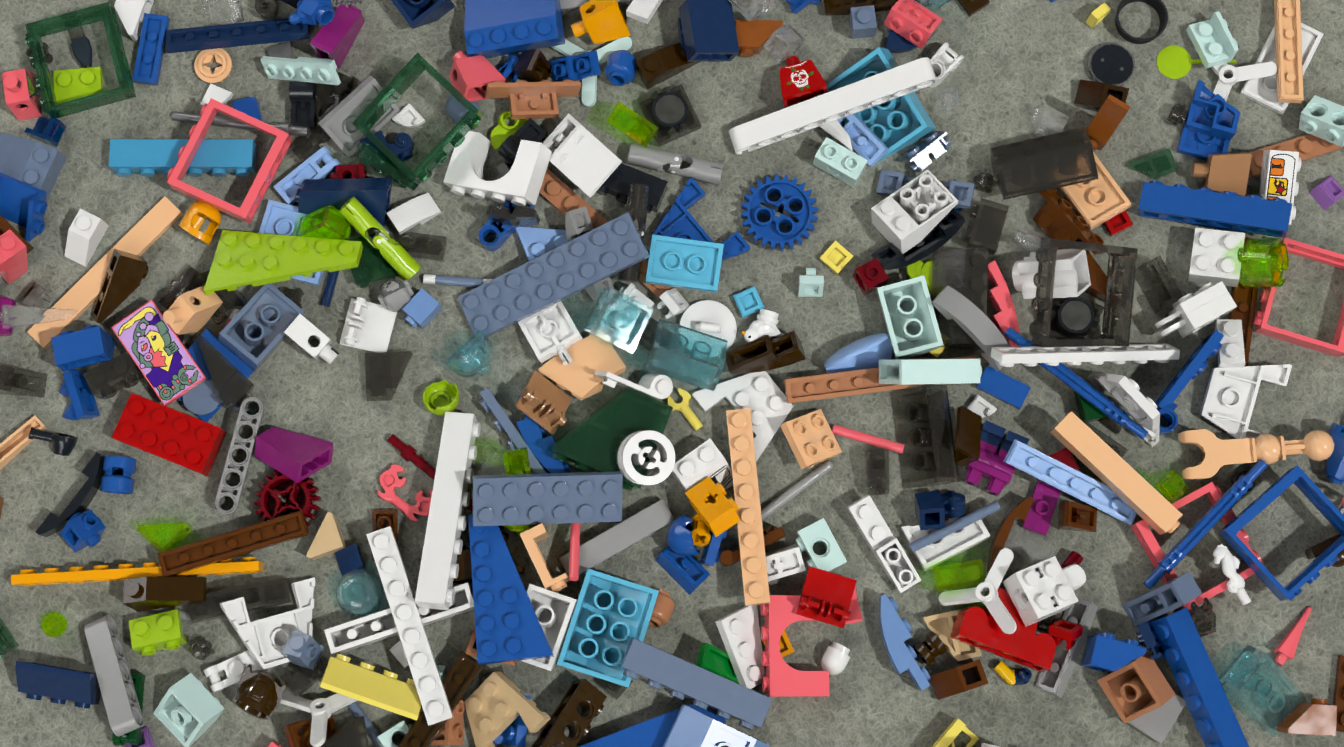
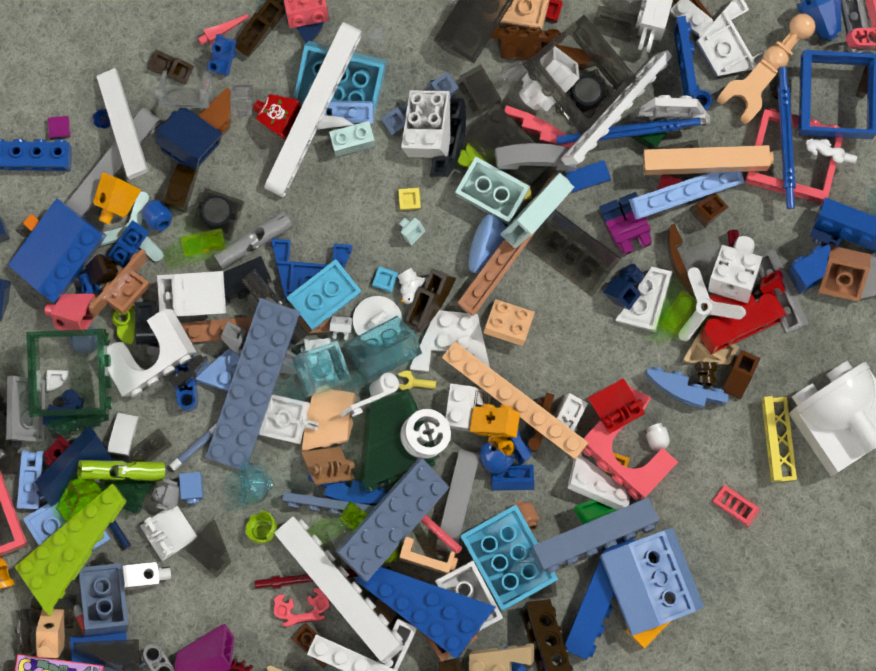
camera: 50 degrees left, 0 degrees up
light grey piece [734,461,833,532] -> none
blue gear [741,174,818,252] -> none
light aqua brick [795,518,847,572] -> none
coral bar [832,424,905,454] -> none
white slope [847,494,921,593] -> none
sand blue brick [849,5,877,39] -> none
dark red brick [852,258,889,296] -> none
clear smoke leg [864,449,889,496] -> none
hinge [902,131,951,174] -> none
sand blue bar [908,501,1001,553] -> none
white piece [928,42,964,88] -> none
dark brown panel [955,406,982,467] -> none
white tile [967,395,997,419] -> none
clear smoke plate [973,173,997,193] -> none
arm [993,660,1032,685] -> none
magenta plate [1022,481,1061,536] -> none
sand blue slope [1122,571,1202,627] -> none
clear neon green slope [1155,469,1189,504] -> none
clear smoke plate [1191,597,1216,637] -> none

